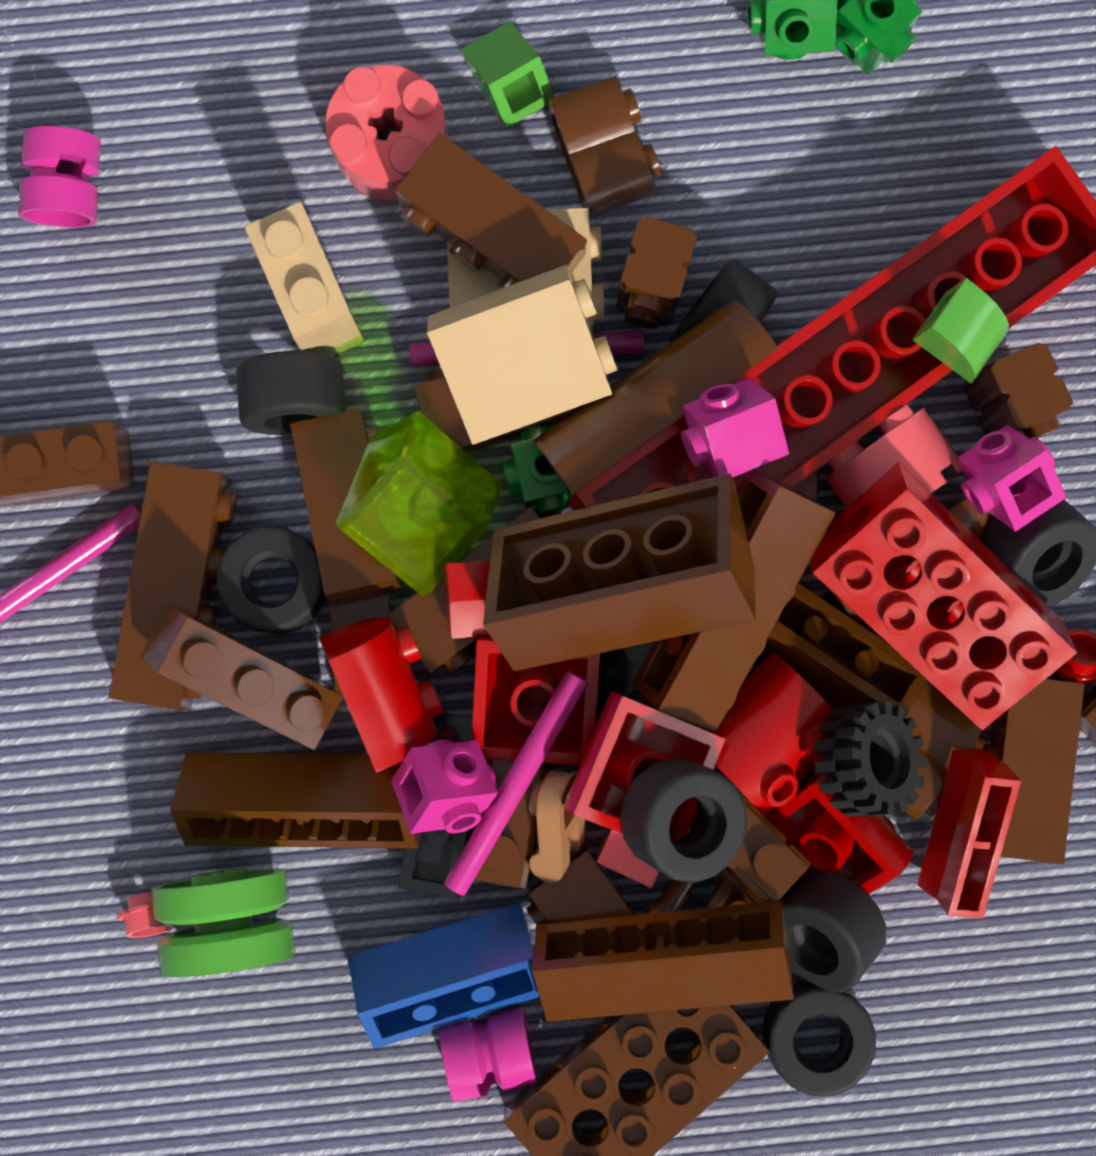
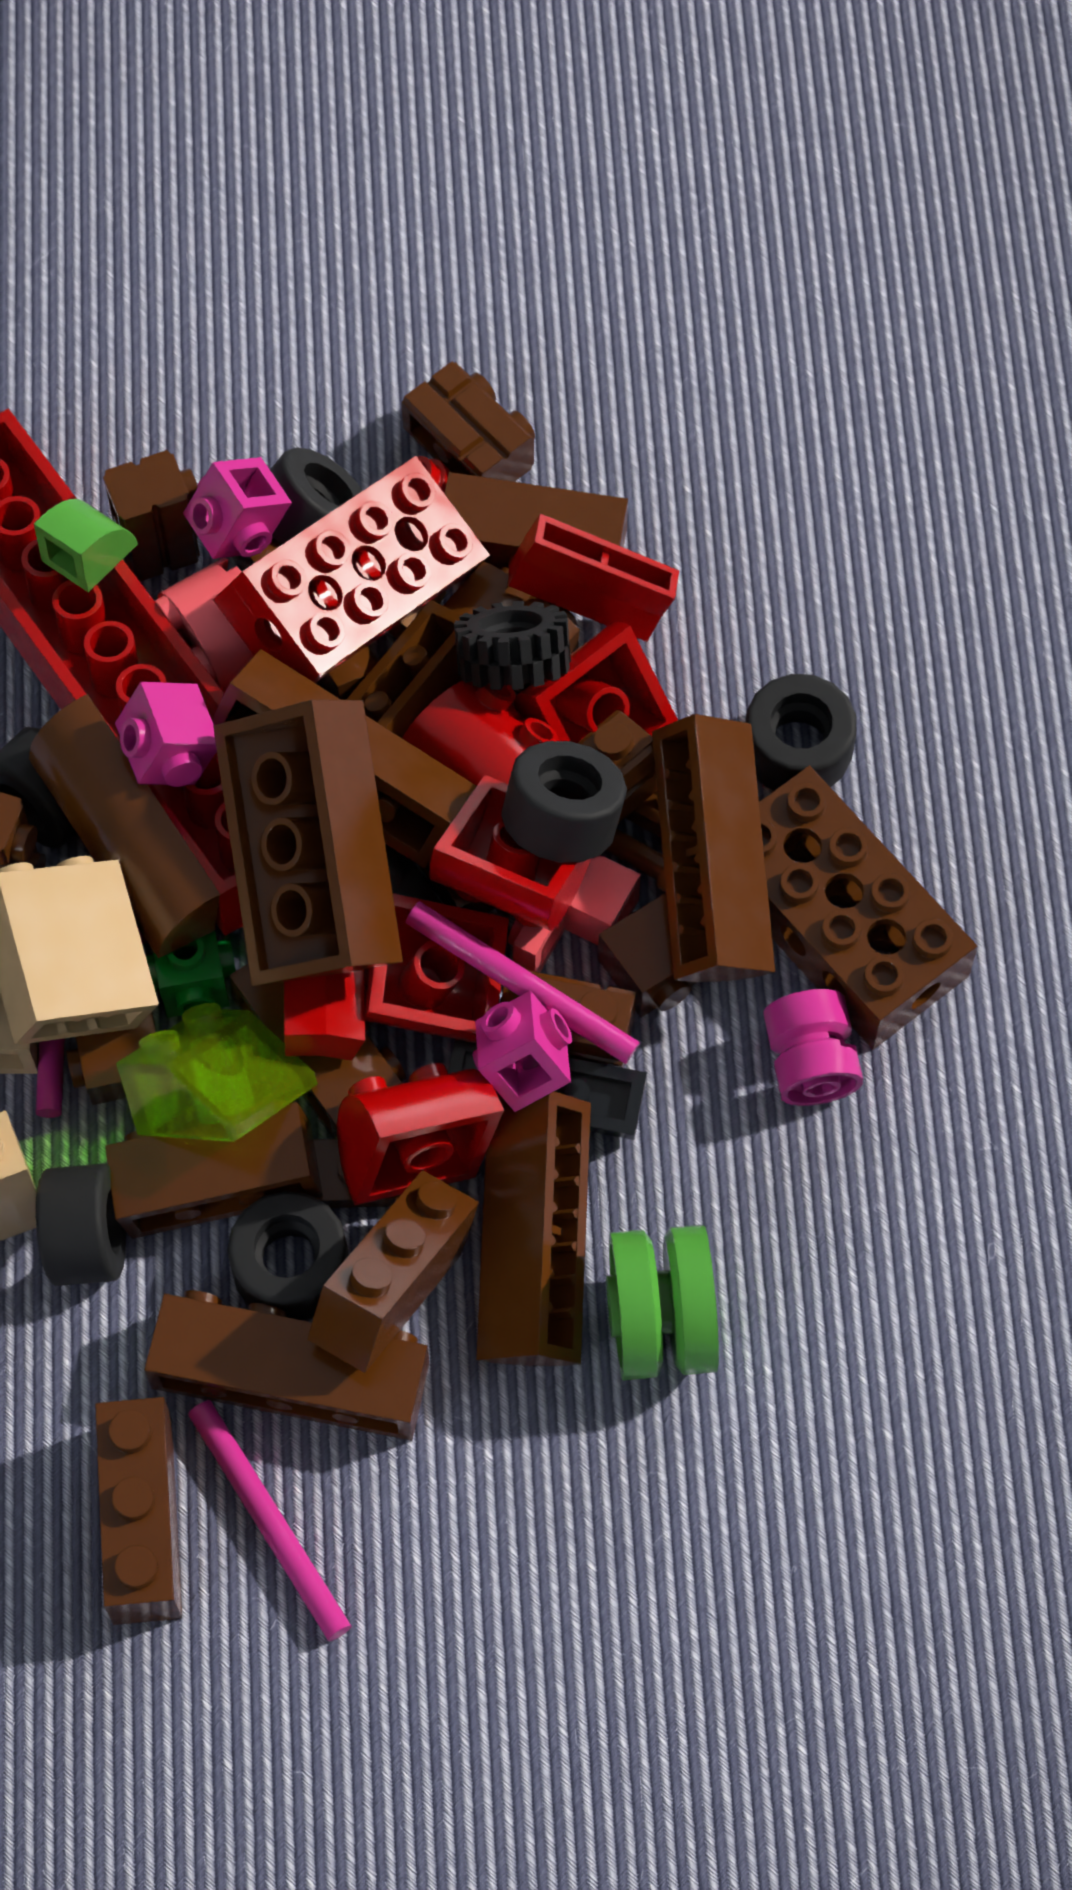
camera: 85 degrees left, 20 degrees down
coral plate [117,892,175,938] -> none
blue brick [347,902,540,1049] -> none
medium nougat plate [529,770,586,883] -> none
black tyre [779,872,886,992] -> none

